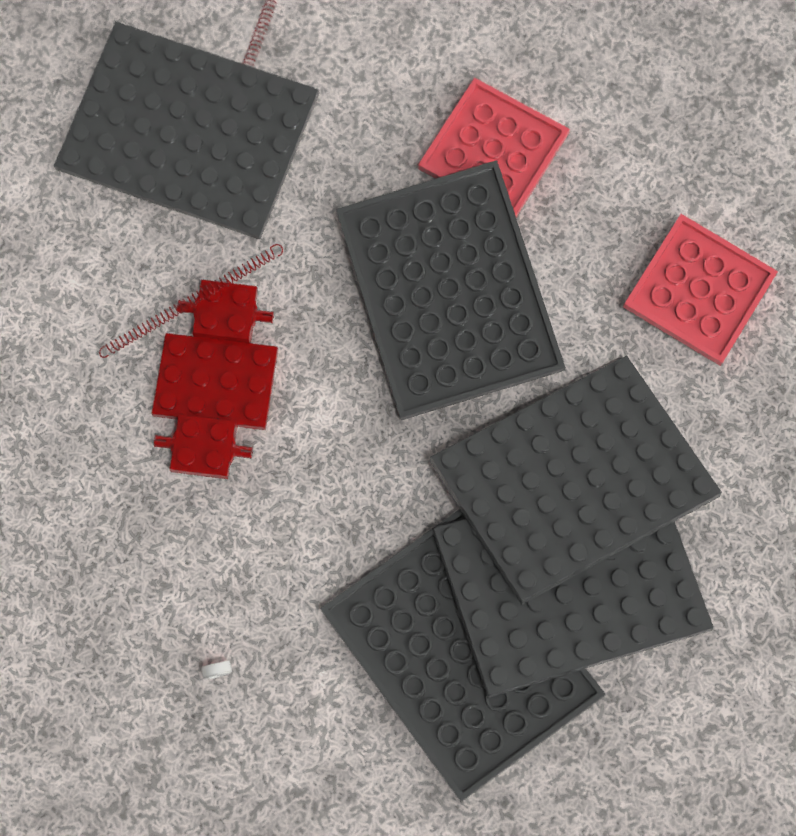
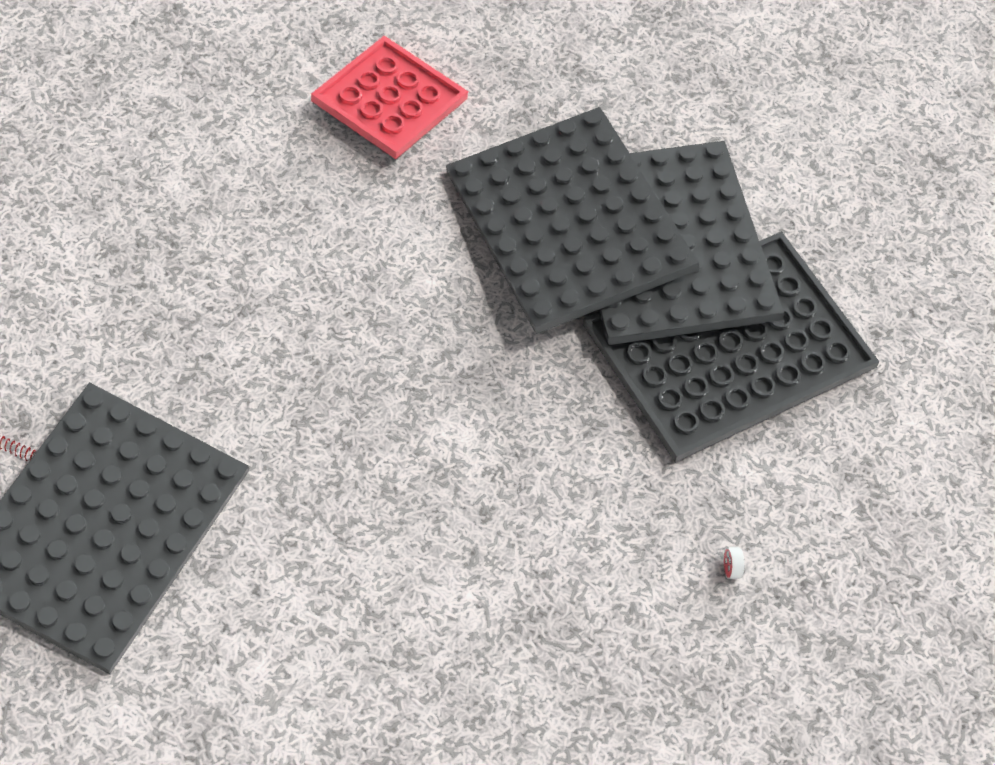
camera: 90 degrees left, 15 degrees down
red piece [99,244,283,358] -> none
red piece [152,280,278,479] -> none
dark grey plate [336,160,566,421] -> none
coral plate [418,77,570,218] -> none

